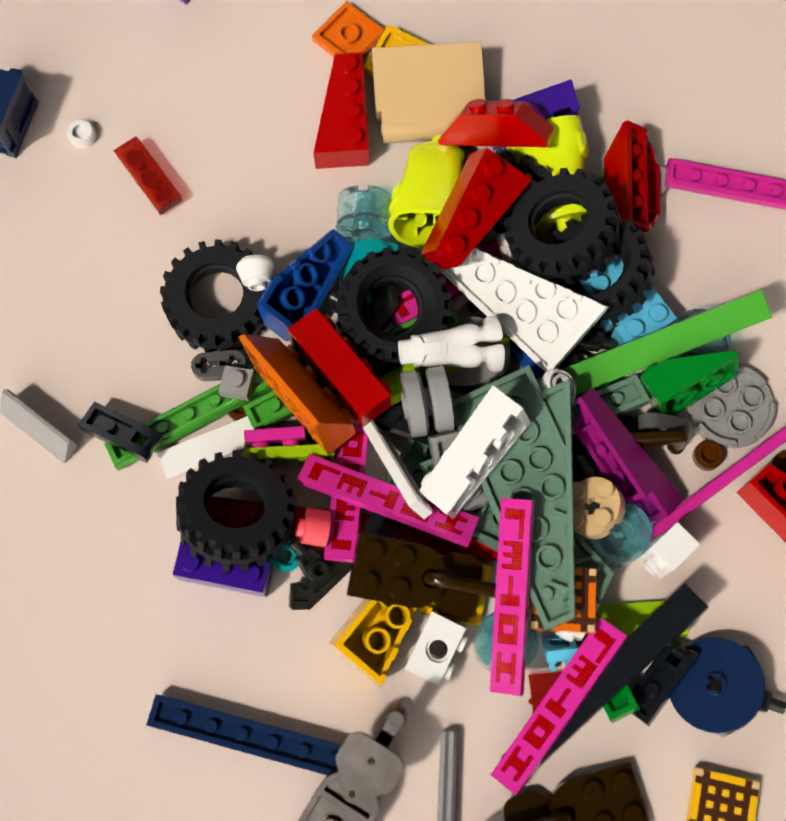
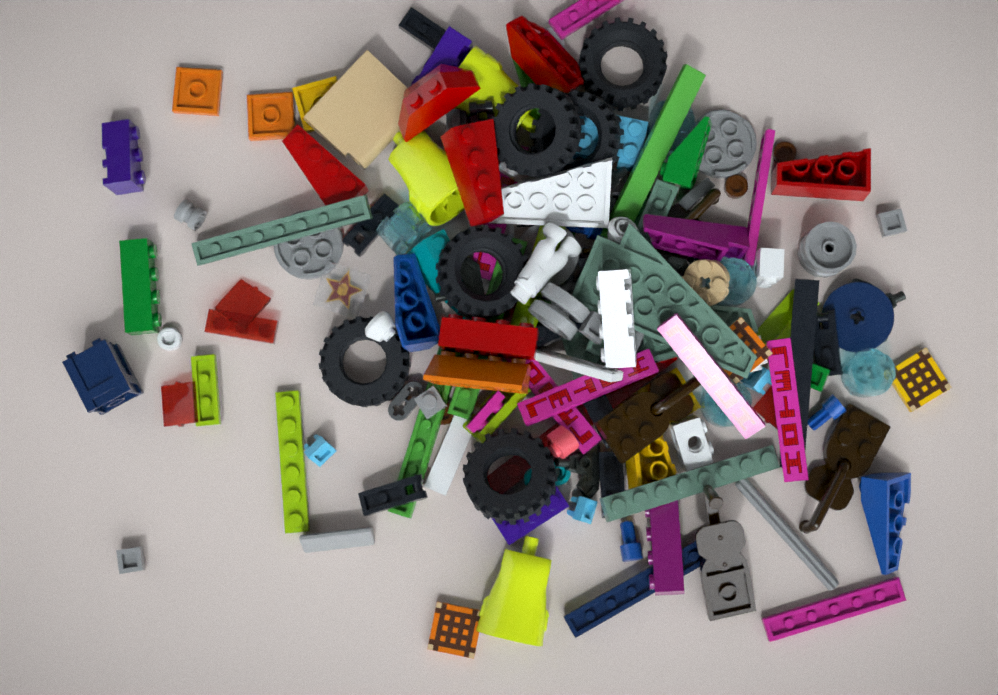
camera: 40 degrees left, 10 degrees up
none -> green brick [119,238,162,335]
none -> clear red piece [161,381,198,427]
none -> light grey wheel [174,199,207,231]
none -> sand green plate [191,195,373,266]
none -> lime plate [191,354,221,427]
none -> clear red piece [215,279,271,329]
none -> light grey tile [274,210,344,280]
none -> lime plate [275,390,310,534]
none -> medium azure tile [304,434,337,467]
none -> clear tile [313,261,372,319]
none -> black plate [342,193,402,257]
none -> black plate [398,7,446,52]
none -> tile [427,601,480,659]
none -> neon yellow torso [476,536,552,646]
none -> medium azure tile [567,496,598,524]
none -> black tyre [578,17,668,111]
none -> black plate [598,451,625,518]
none -> sand green plate [599,445,780,522]
none -> blue piece [620,521,643,562]
none -> magenta brick [645,500,685,596]
none -> light grey wheel [798,221,857,278]
none -> blue piece [808,394,846,430]
none -> clear light blue brick [841,348,896,398]

